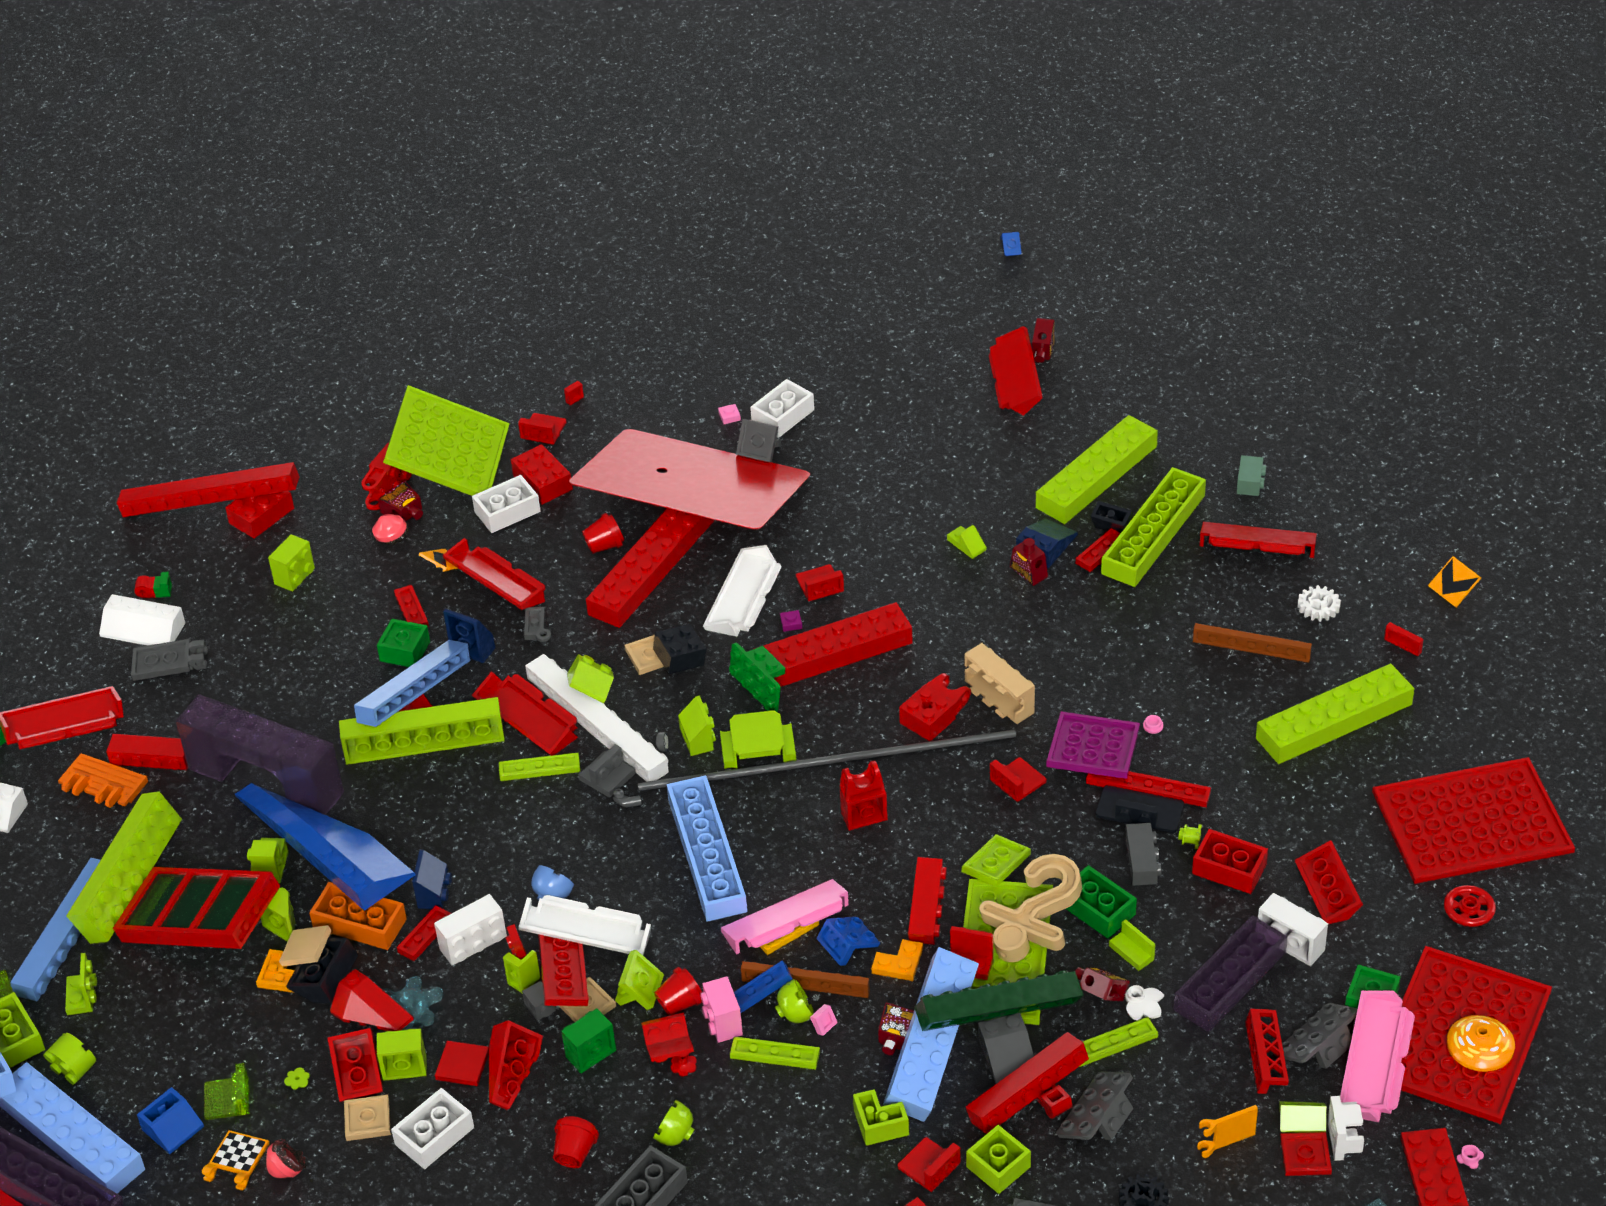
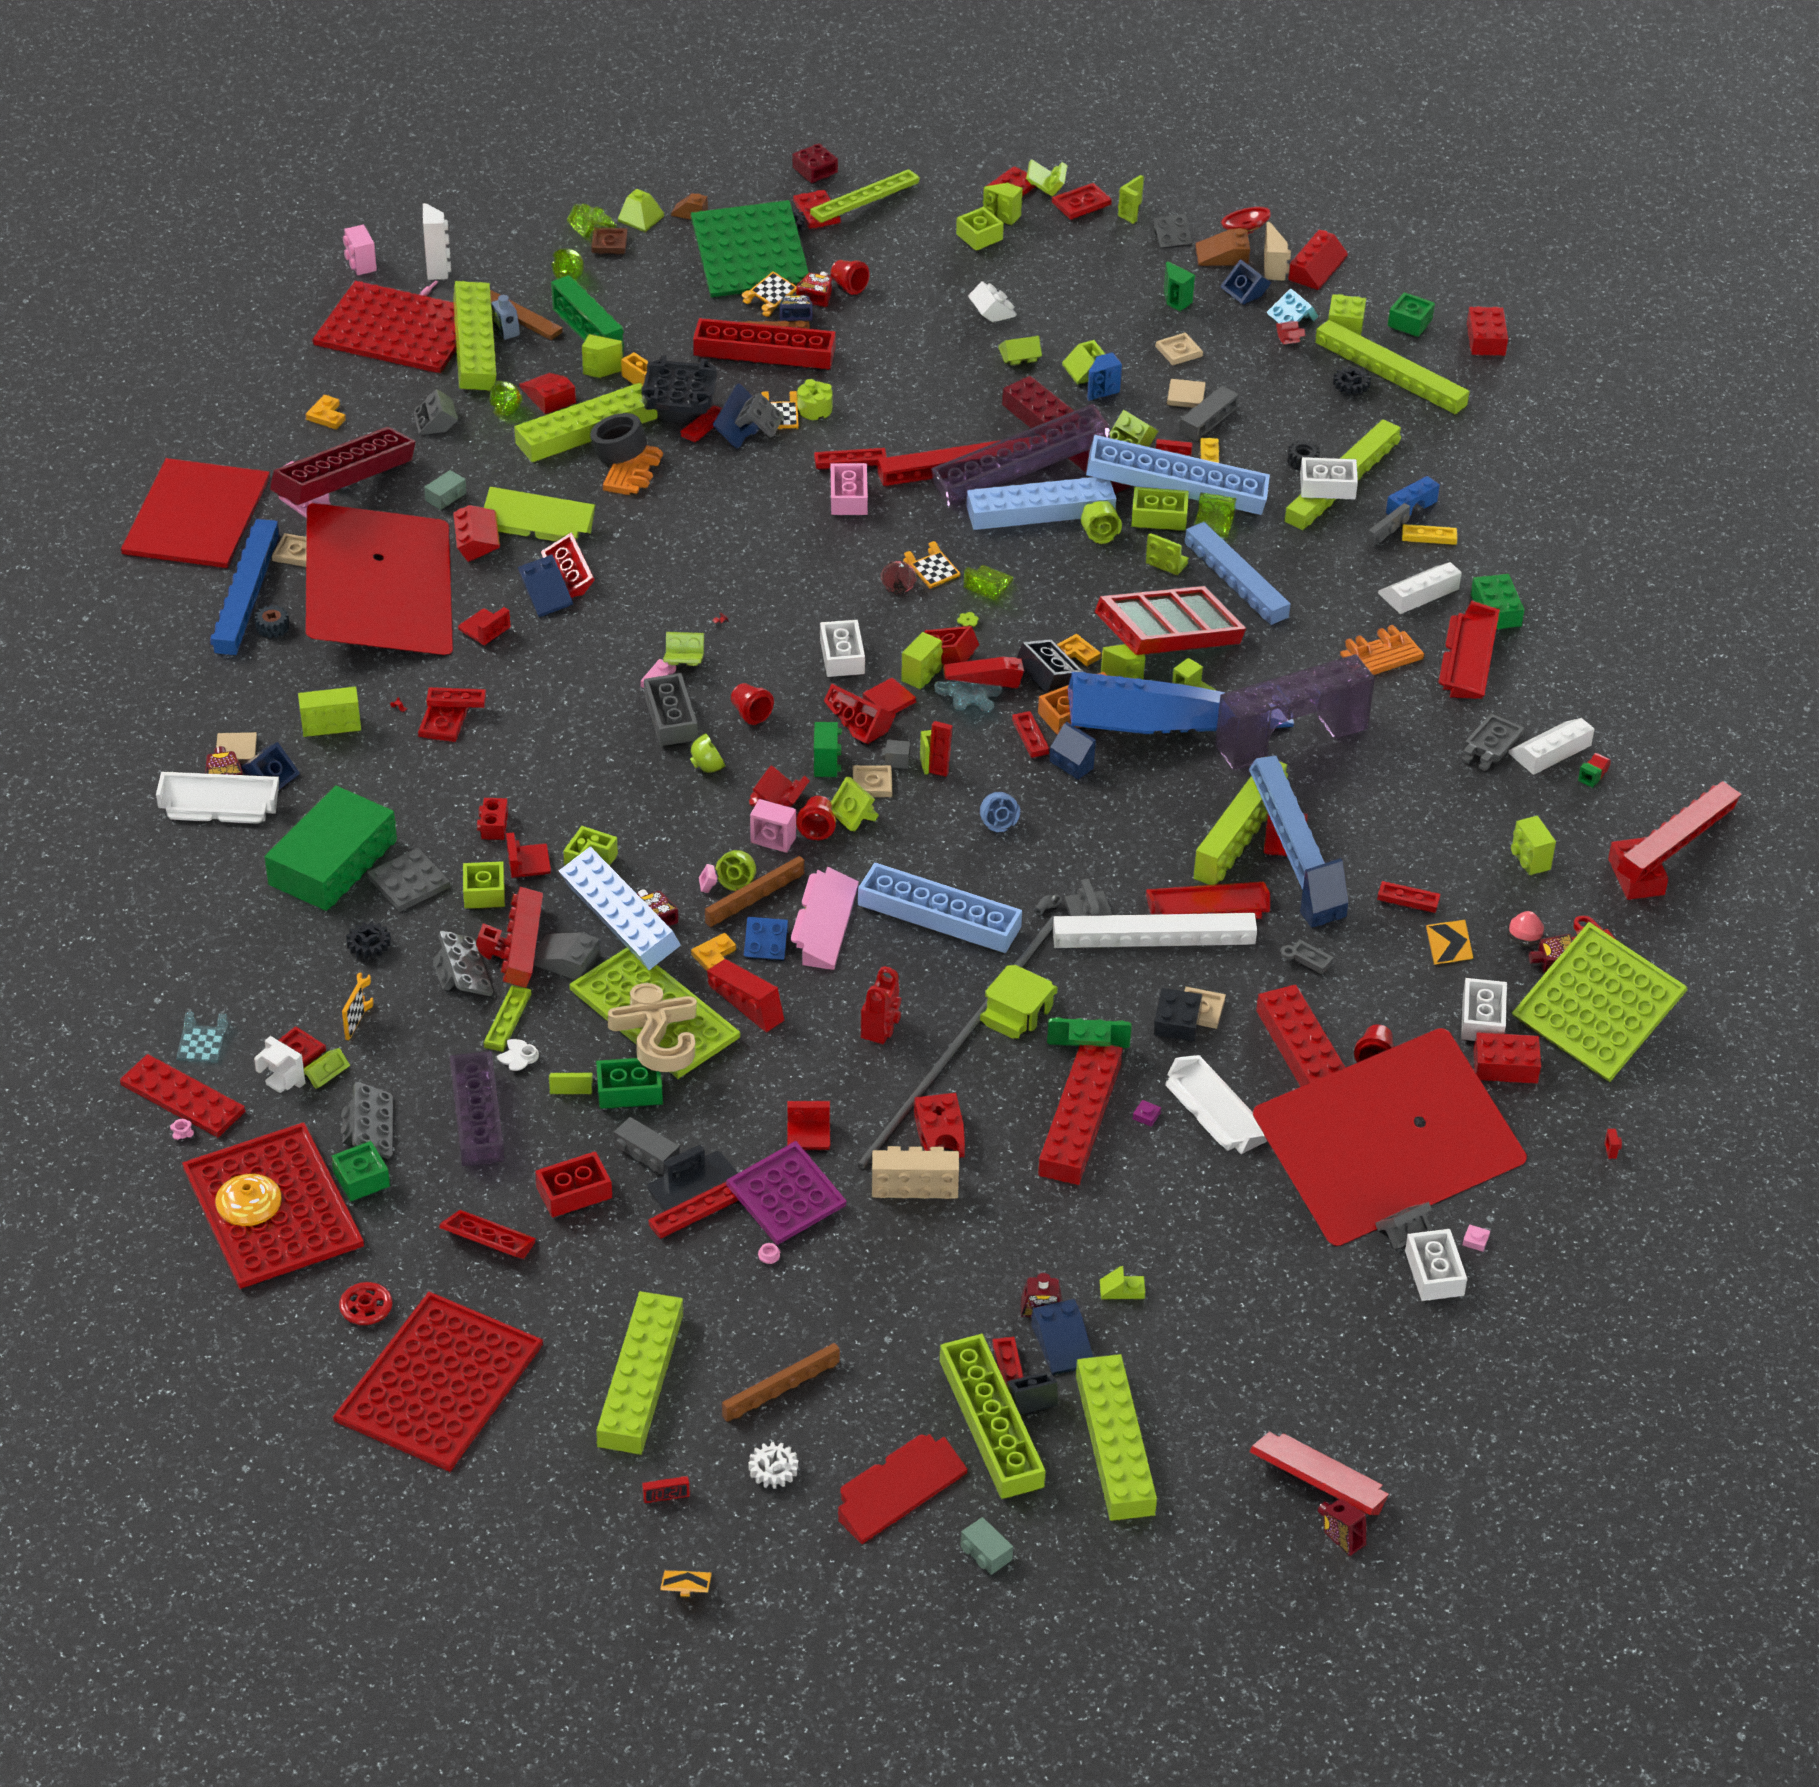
camera: 125 degrees right, 0 degrees up
lime brick [66,791,182,944] -> none
red brick [106,734,193,770] -> none
blue slope [137,1087,204,1154] -> none
tan tile [279,925,331,966] -> none
tan tile [344,1095,391,1141] -> none
green container [377,619,430,667] -> none
white brick [434,894,507,965] -> none
red slope [443,538,545,610] -> none
lime tile [499,753,580,781] -> none
red bracket [518,413,566,445] -> none
white slope [519,895,651,955] -> none
red plate [538,934,589,1006] -> none
lime slope [567,654,614,703] -> none
dark grey tile [656,732,669,752] -> none
lime slope [678,696,716,756] -> none
lime tile [730,1036,820,1070] -> none
blue plate [734,960,793,1013] -> none
red bracket [796,564,844,602] -> none
dark green brick [914,970,1084,1032] -> none
red bracket [950,926,993,981] -> none
lime tile [962,834,1031,887] -> none
blue bracket [1000,232,1021,256] -> none
dark red torso [1075,967,1130,1001] -> none
lime brick [1178,824,1202,849] -> none
red fence [1245,1009,1289,1094] -> none
white brick [1257,893,1328,966] -> none
bright pink slope [1340,991,1415,1122] -> none

